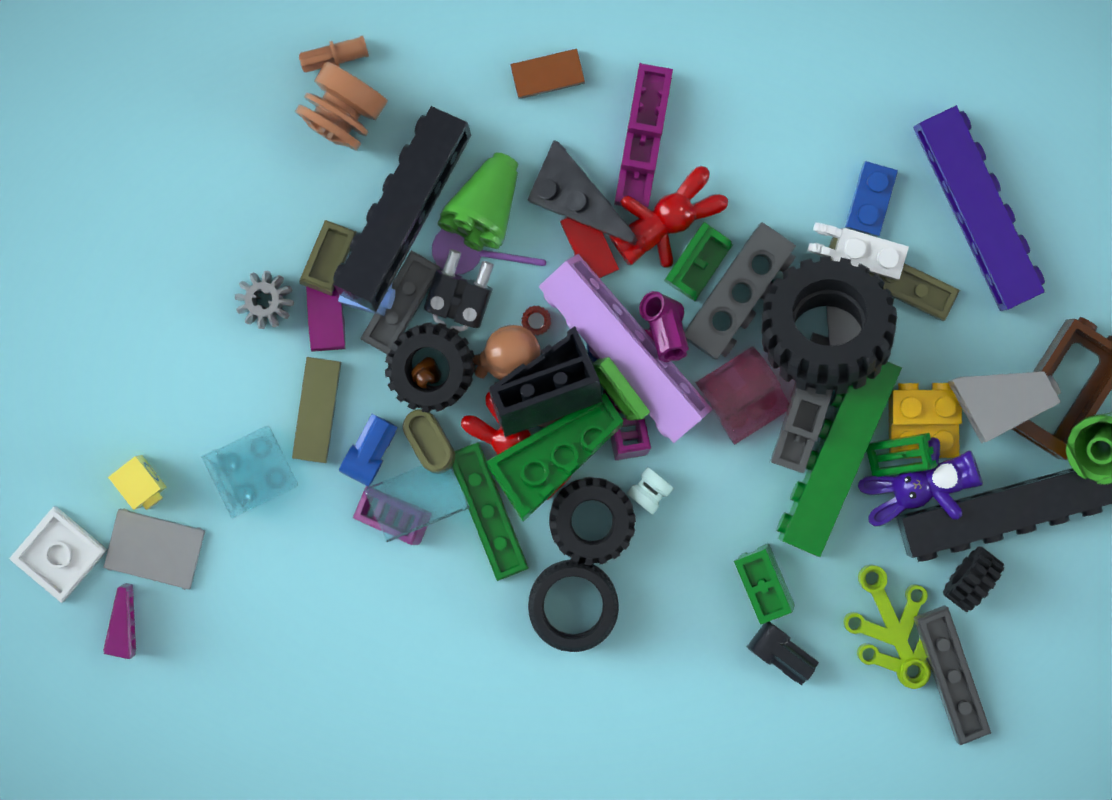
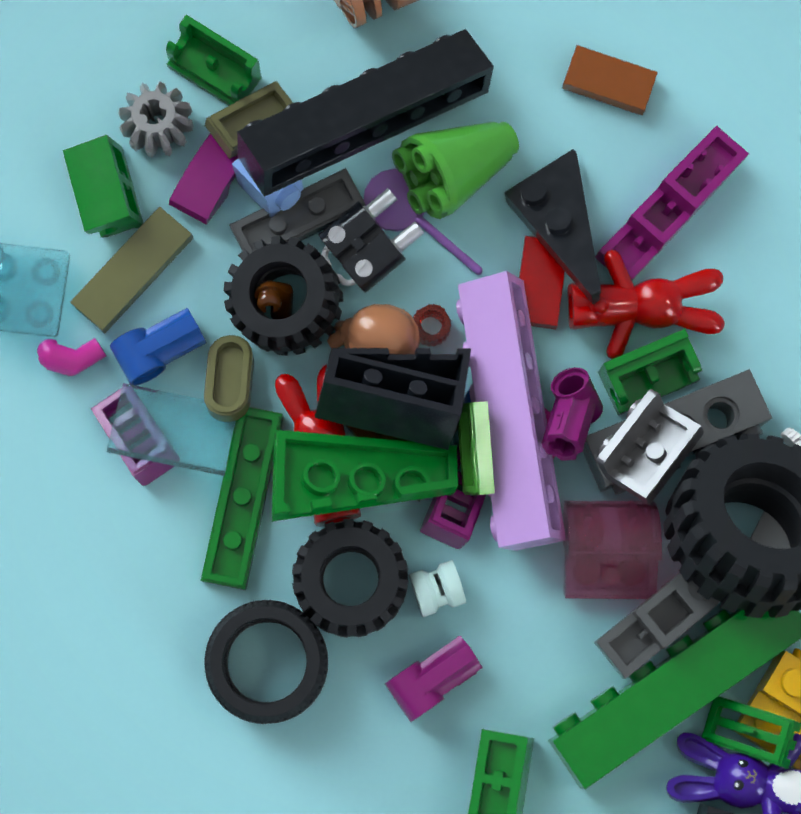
camera: 30 degrees right, 10 degrees down
none -> dark pink arm [37,338,107,376]
none -> green hinge [62,134,143,238]
none -> green hinge [166,14,262,106]
none -> magenta piece [385,635,483,723]
none -> flat silver bracket [596,389,704,505]

